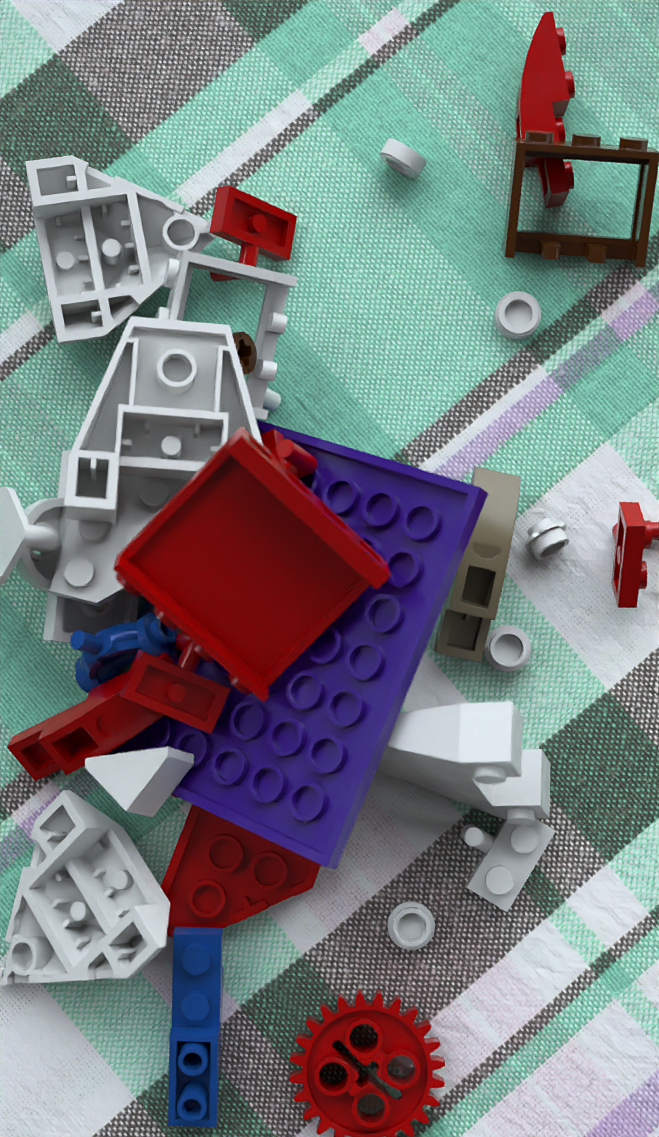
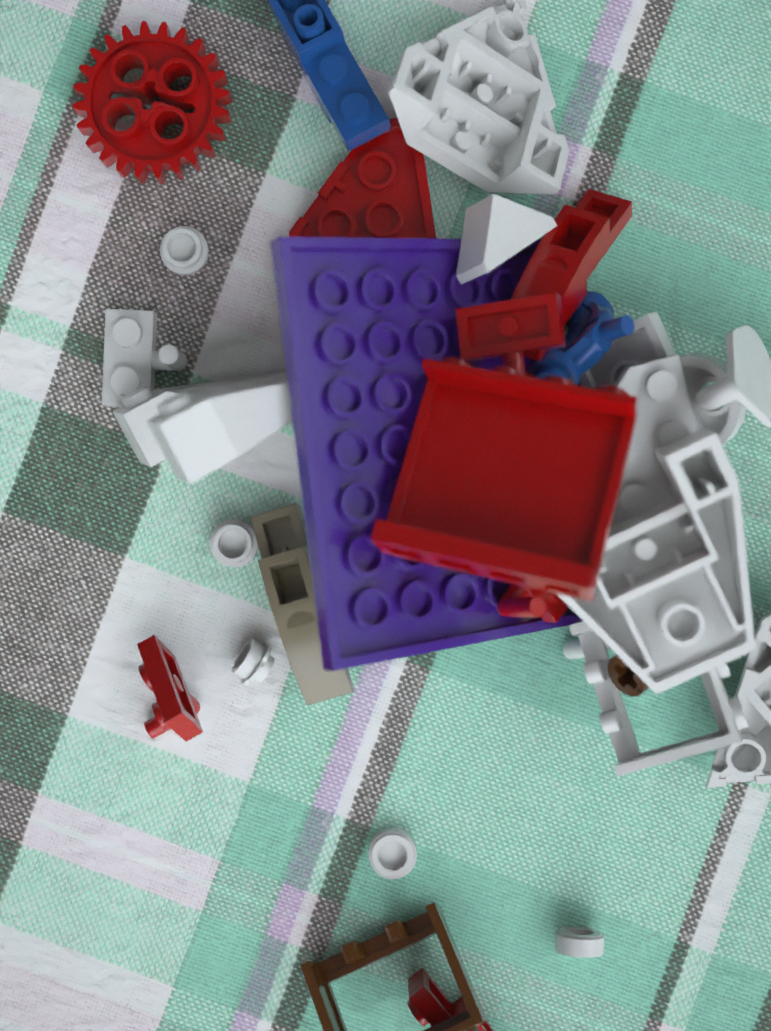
camera: 145 degrees right, 5 degrees up
red plate [209,185,297,282] -> none

